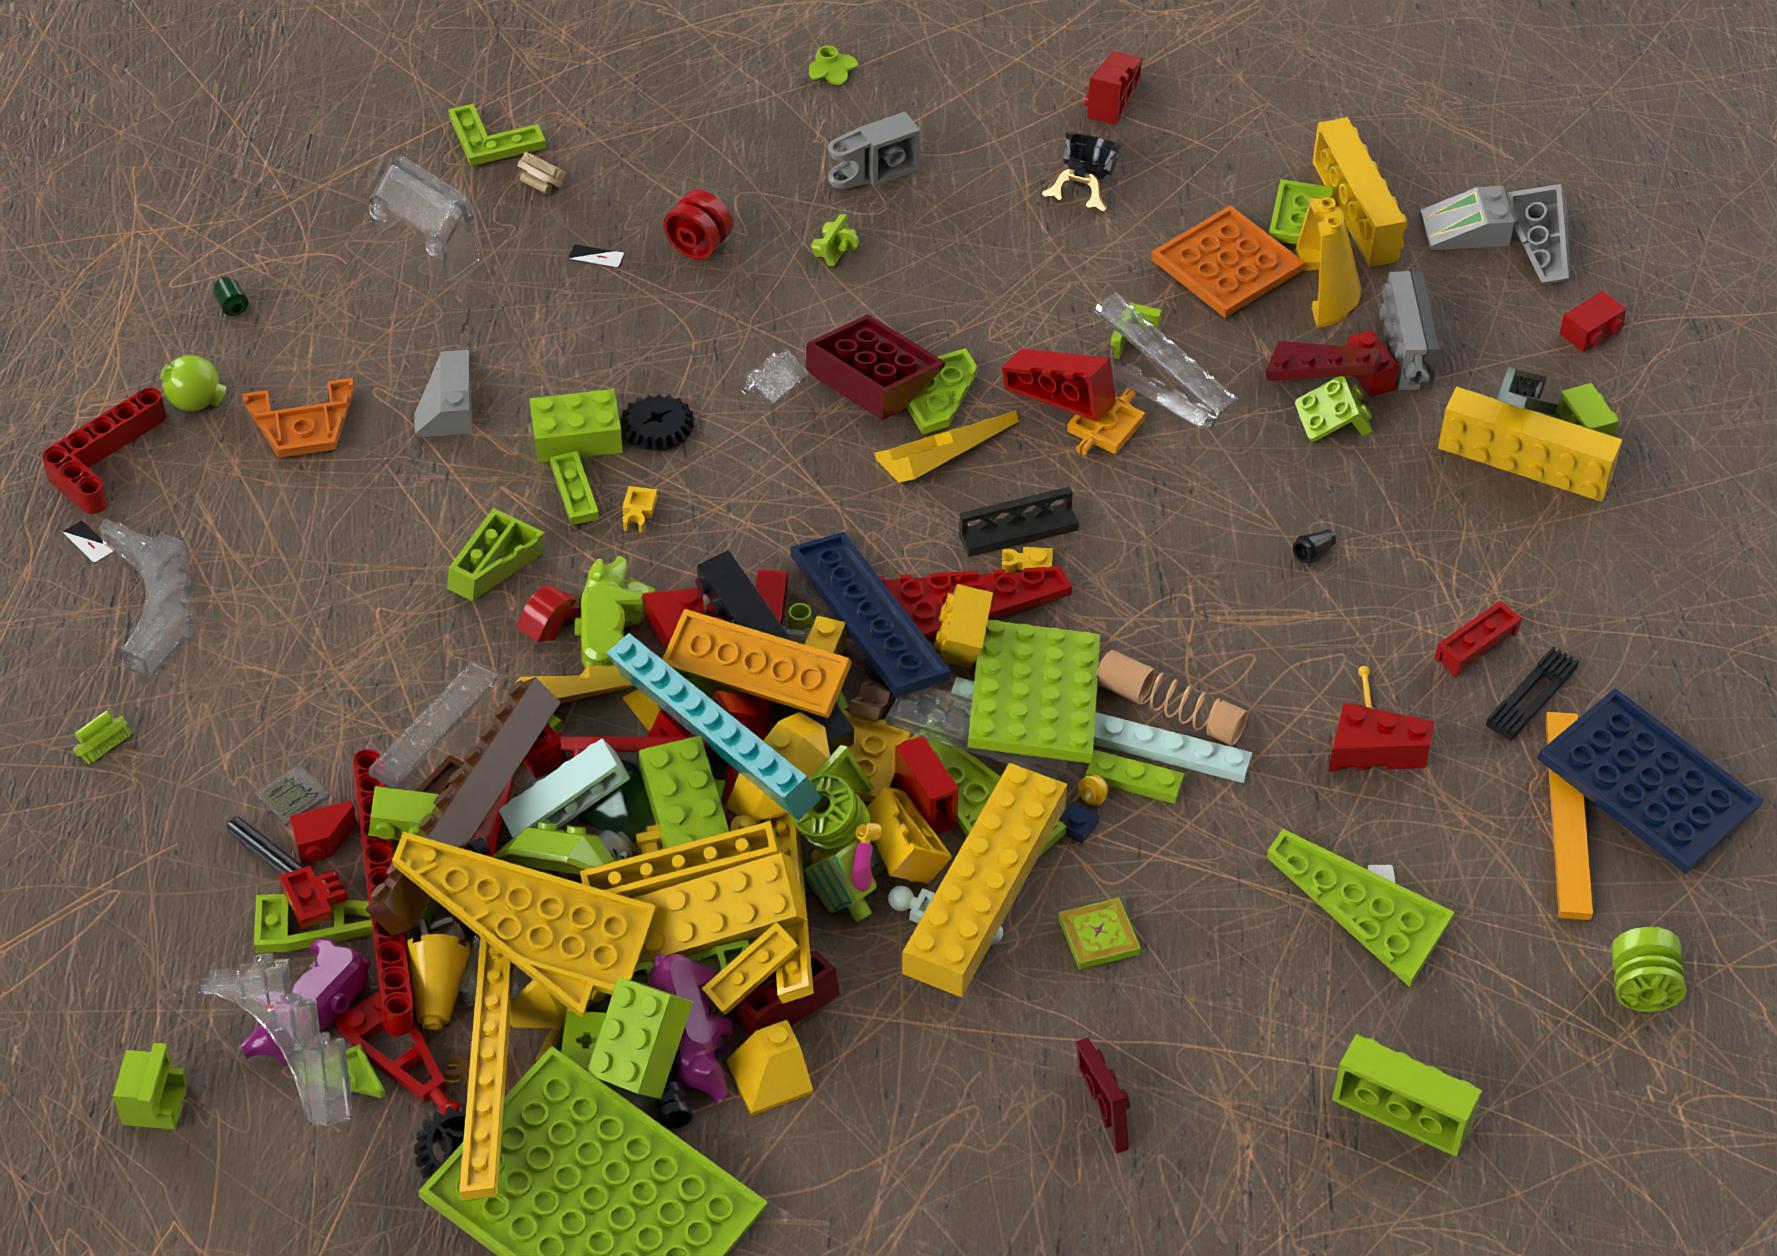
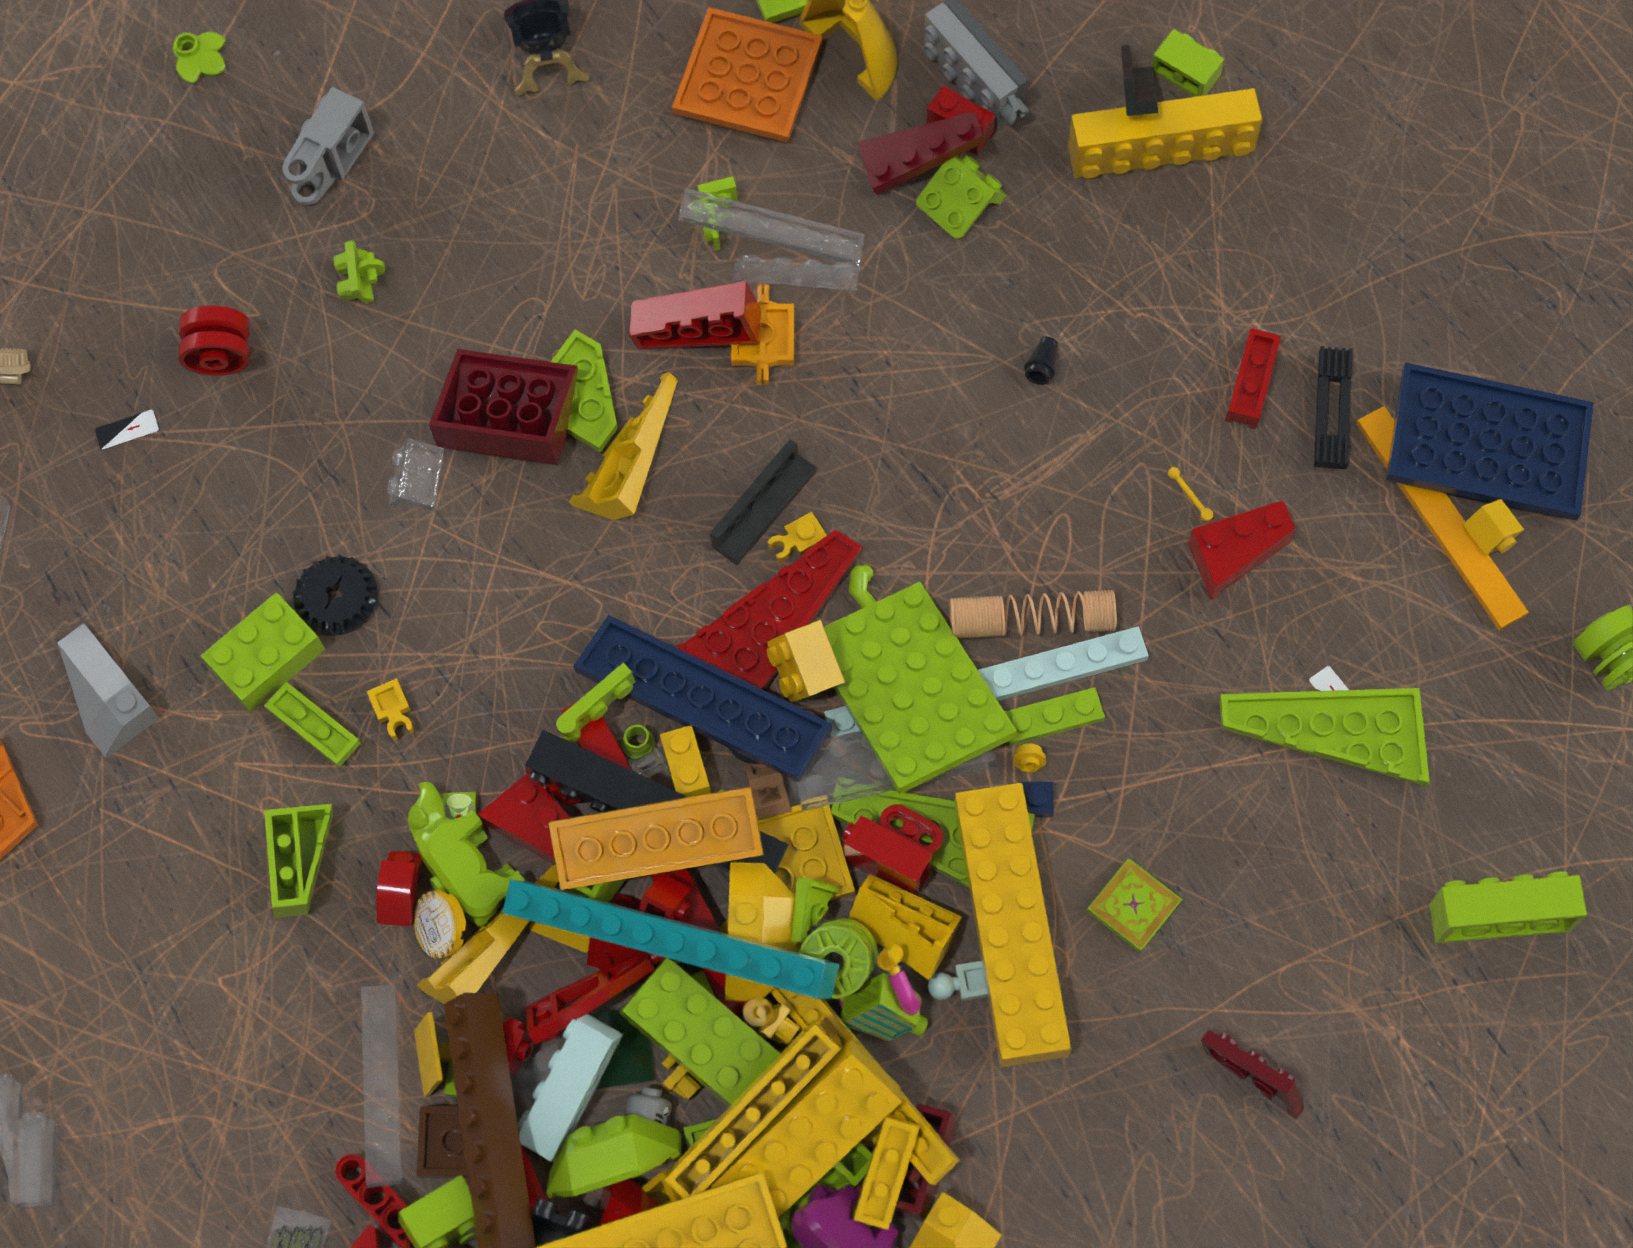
camera: 30 degrees left, 20 degrees up
none -> tile [414,889,466,959]
none -> yellow piece [414,1012,452,1097]
none -> lime plate [556,663,636,743]
none -> lime arm [848,564,877,608]
none -> red plate [880,804,943,855]
none -> yellow brick [1463,499,1524,555]

